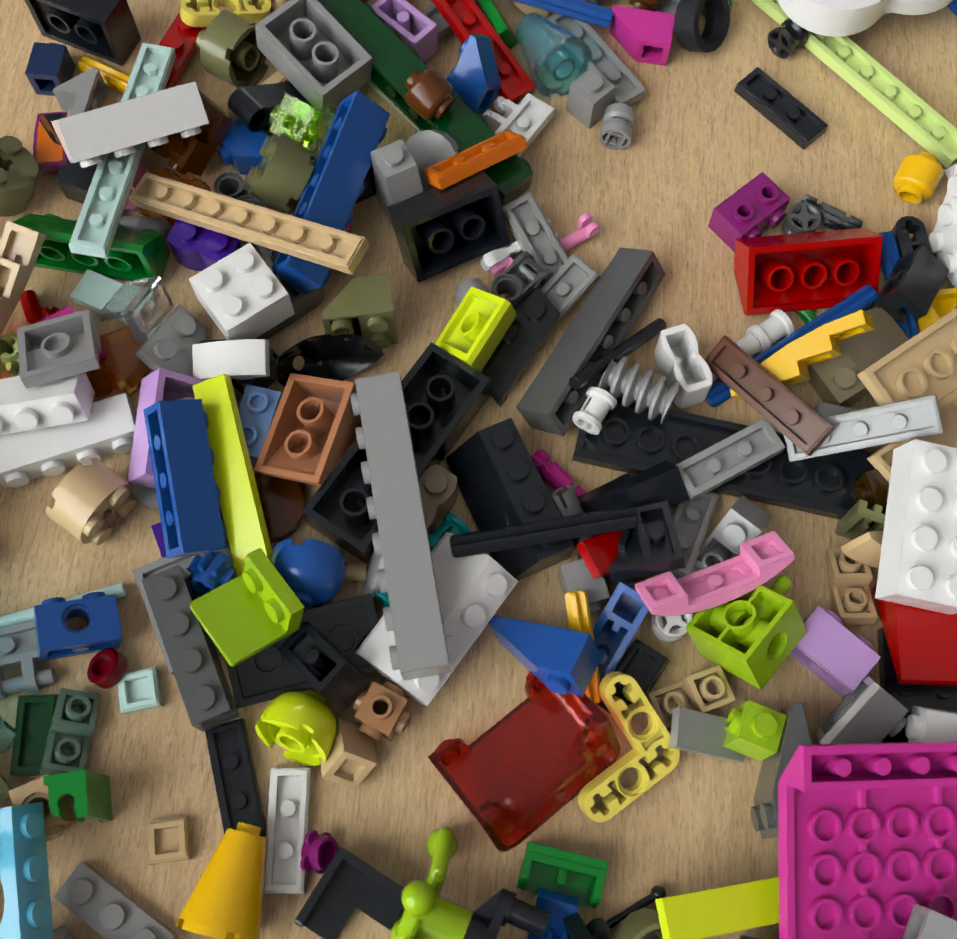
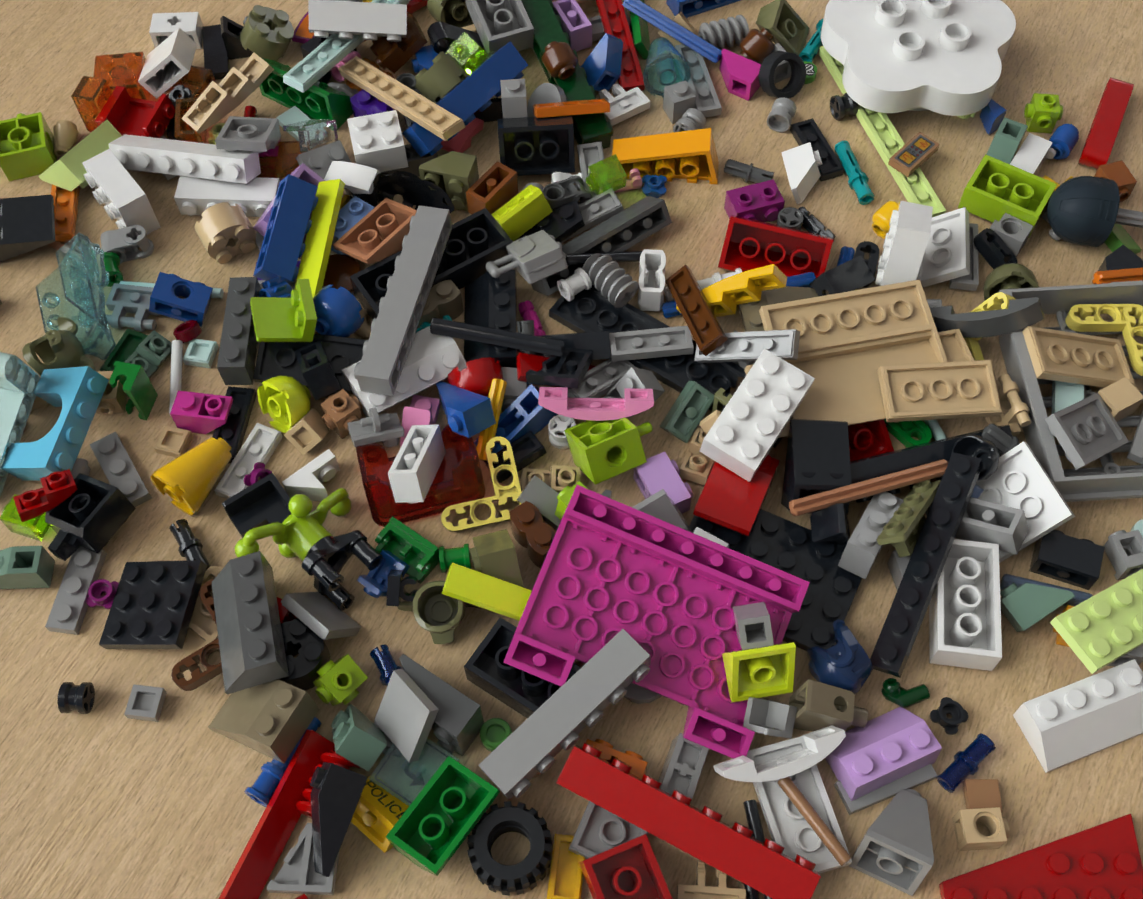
camera: 25 degrees right, 10 degrees down
none -> white bar [169,340,183,416]
none -> dark pink slope [170,391,233,434]
none -> white slope [282,449,340,501]
none -> light grey hips [347,407,404,453]
none -> white brick [388,424,446,504]
none -> bright pink slope [400,395,441,446]
none -> green bush [439,544,471,573]
none -> red cylinder [447,357,503,397]
none -> dark orange brick [466,161,518,214]
none -> olive brick [469,529,524,588]
none -> light grey piece [486,230,568,284]
none -> reddish brown brick [509,501,556,569]
none -> clear neon green brick [586,154,627,195]
none -> light orange wedge [611,128,719,185]
none -> blue plate [642,175,667,198]
none -> sand green slope [660,381,715,443]
none -> dark grey axle [724,159,774,183]
none -> light grey wheel [767,97,797,132]
none -> white slope [781,142,822,204]
none -> teal pin [834,140,875,205]
none -> tile [888,132,940,177]

